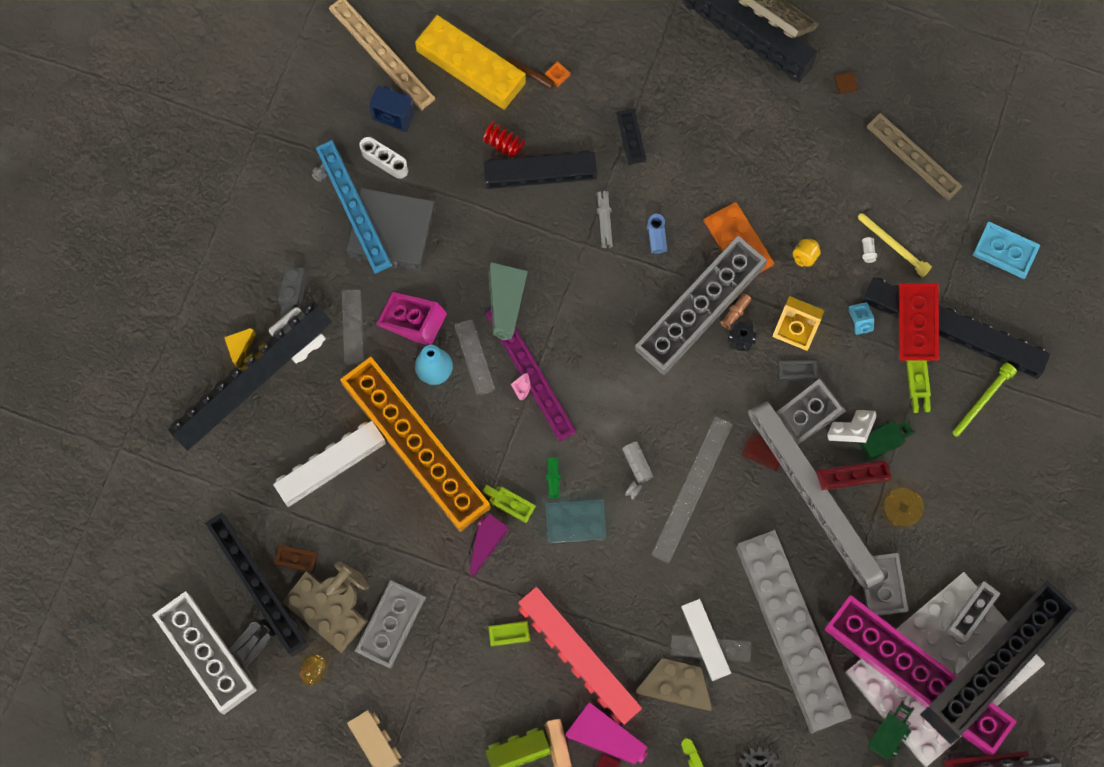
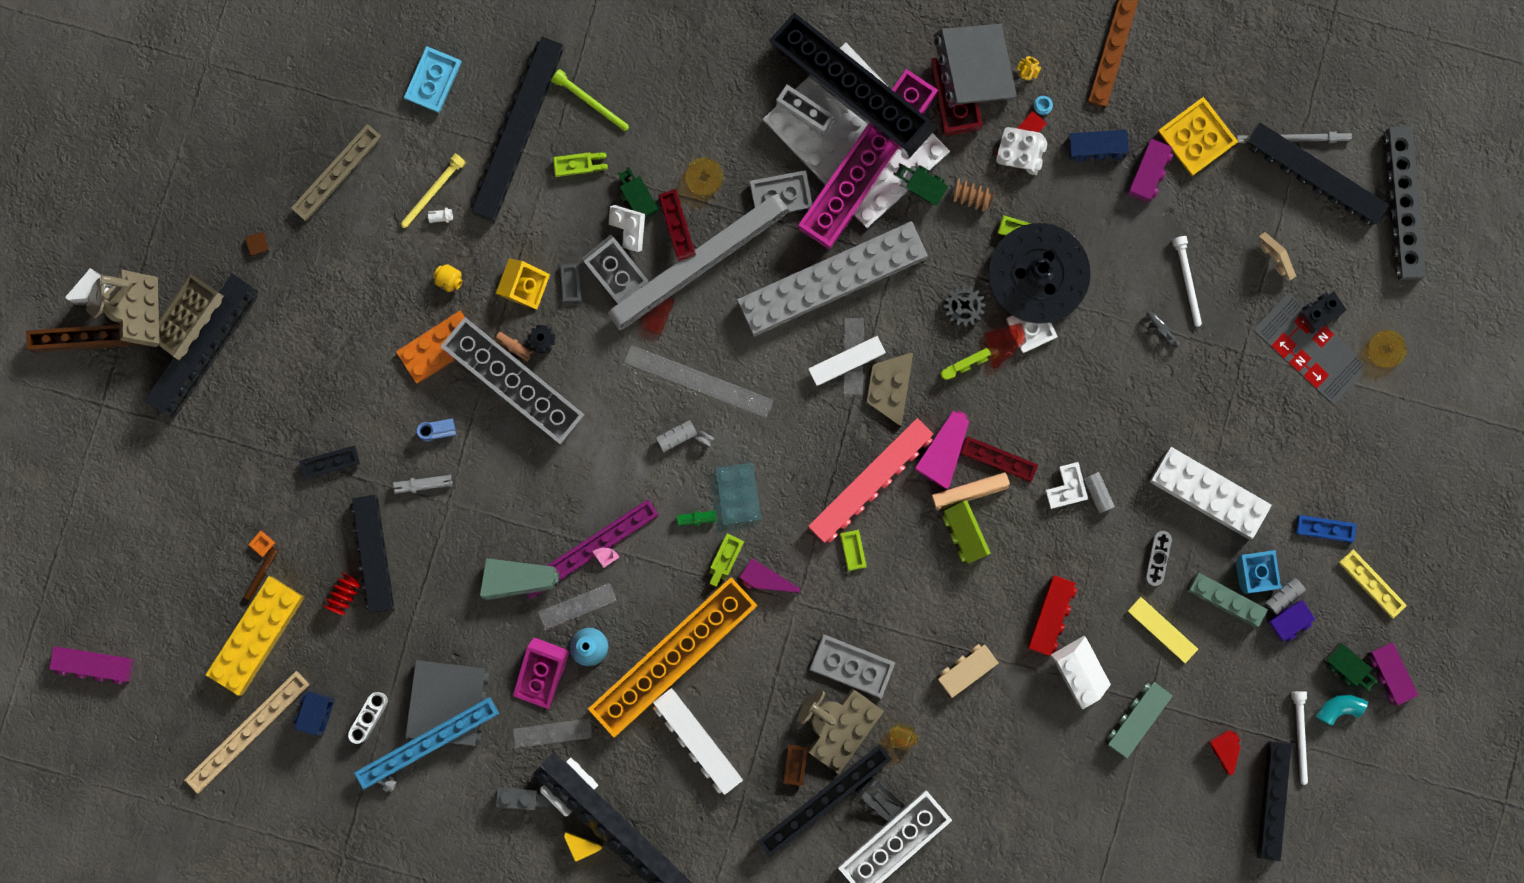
camera: 90 degrees left, 10 degrees up
medium azure bracket [849,302,874,335] -> none
red plate [899,283,939,361] -> none

